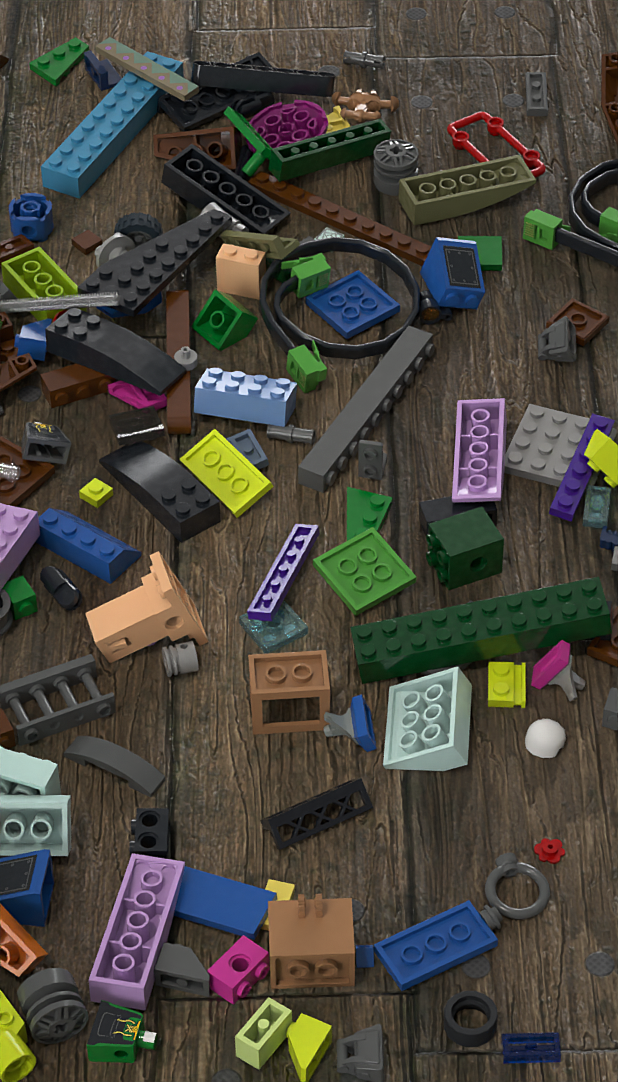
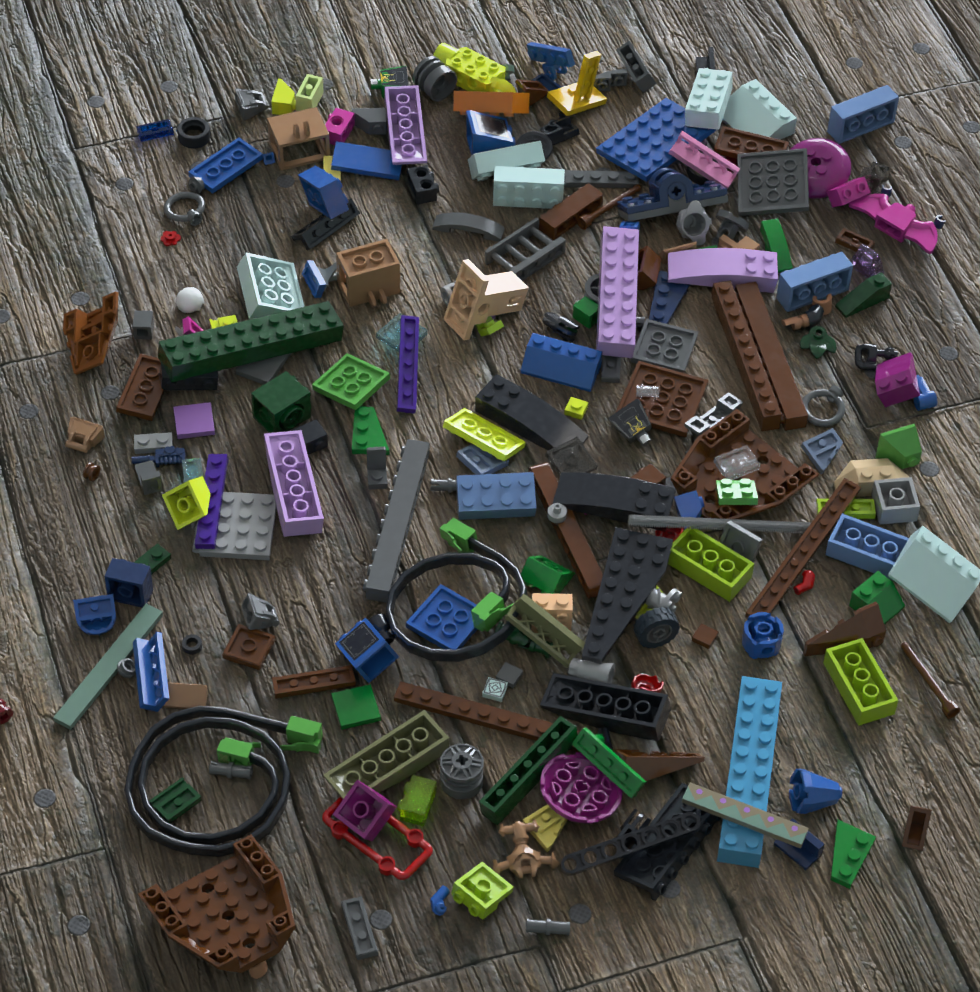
camera: 160 degrees right, 5 degrees up
none -> medium lavender tile [173,402,215,439]
none -> reddish brown plate [272,665,356,699]
none -> blue brick [298,166,349,219]
none -> magenta slope [333,780,397,841]
none -> clear neon green brick [397,775,437,826]
none -> blue arm [430,886,450,916]
none -> lime plate [451,862,514,919]
none -> red hair [631,674,664,693]
none -> blue cone [789,769,842,814]

